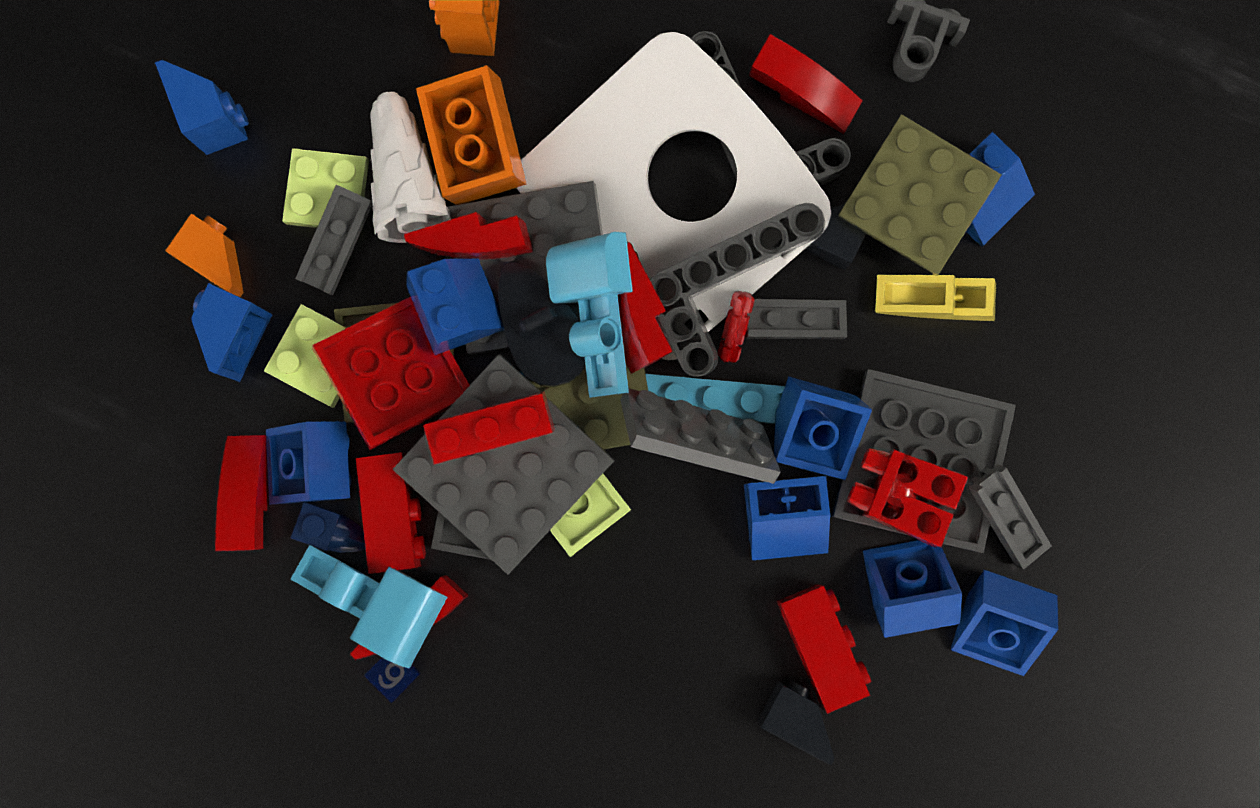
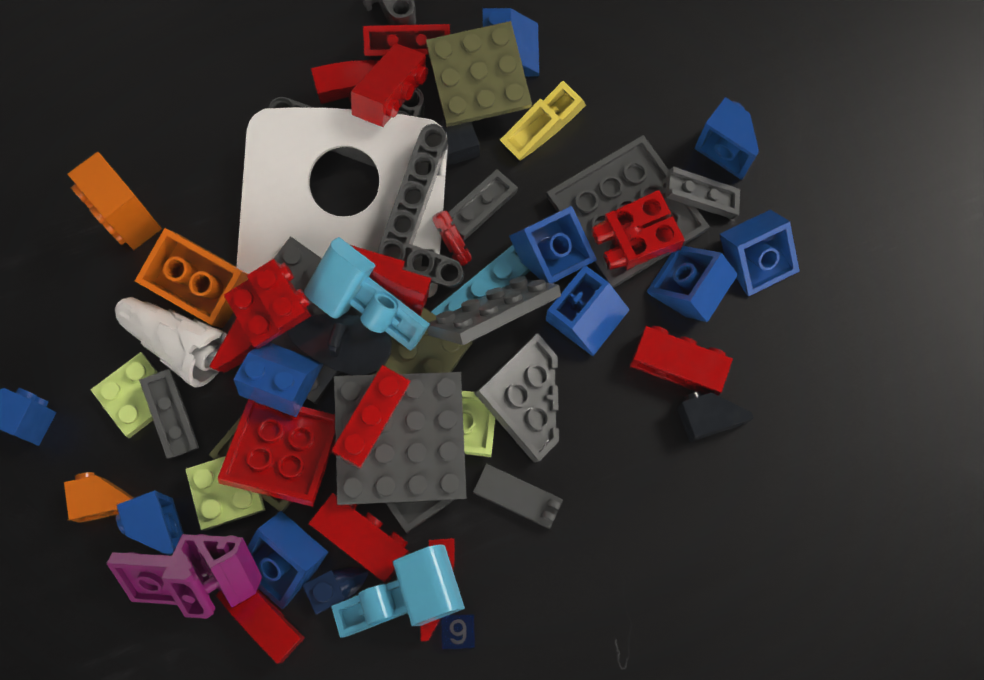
camera: 45 degrees left, 10 degrees down
none -> magenta piece [107,534,262,619]
none -> red plate [224,259,311,349]
none -> red brick [351,43,428,127]
none -> red brick [363,24,450,56]
none -> dark grey hinge [473,464,563,529]
none -> dark grey plate [474,333,559,463]
none -> blue slope [694,97,759,180]

